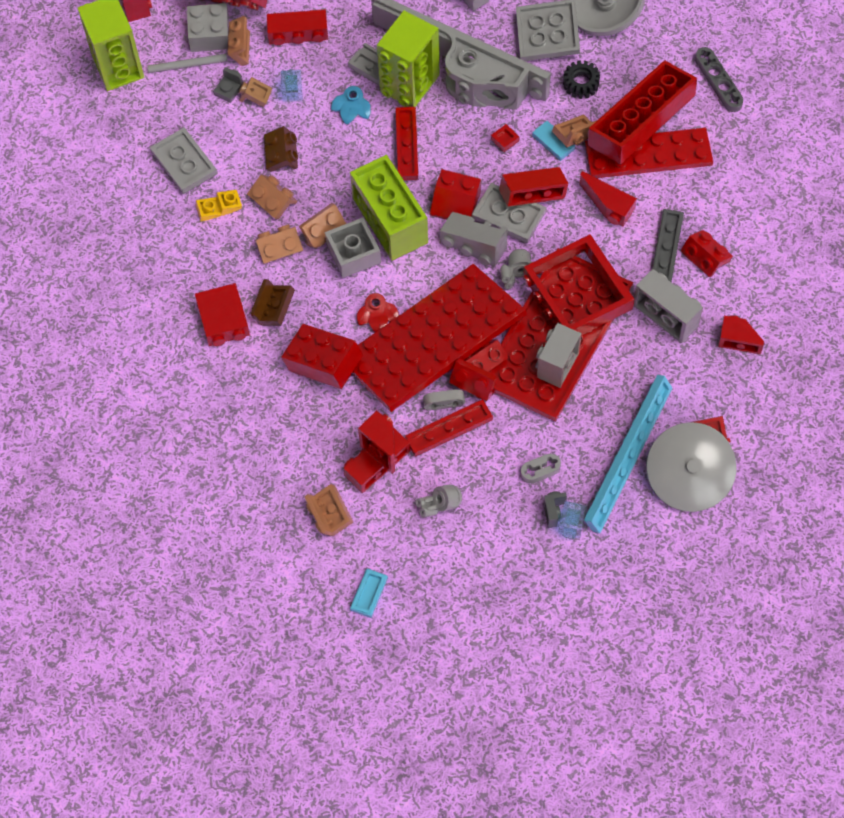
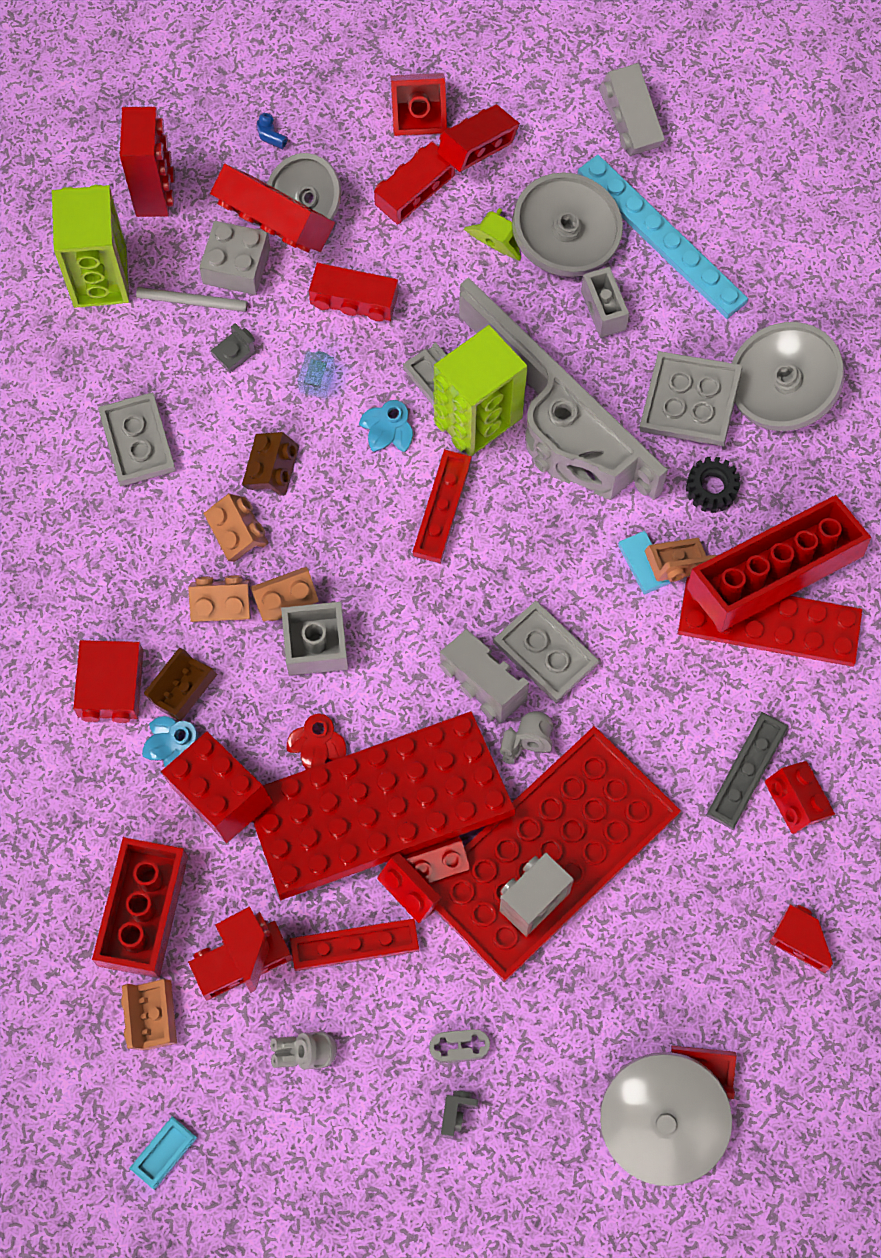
camera: 15 degrees right, 5 degrees up
yellow slope [195,189,242,221] -> none
nougat bracket [228,16,250,66] -> none
medium nougat bracket [239,77,273,107] -> none
lime brick [350,154,428,261] -> none
light grey beam [423,389,465,411] -> none
red slope [430,169,481,220] -> none
red plate [491,124,520,152] -> none
red brick [499,167,569,207] -> none
red window [522,234,635,335] -> none
clear light blue brick [558,501,587,539] -> none
red slope [579,171,637,227] -> none
medium azure plate [584,375,673,533] -> none
light grey brick [634,269,703,343] -> none
none -> red brick [92,837,188,978]
none -> dark azure plate [142,716,198,767]

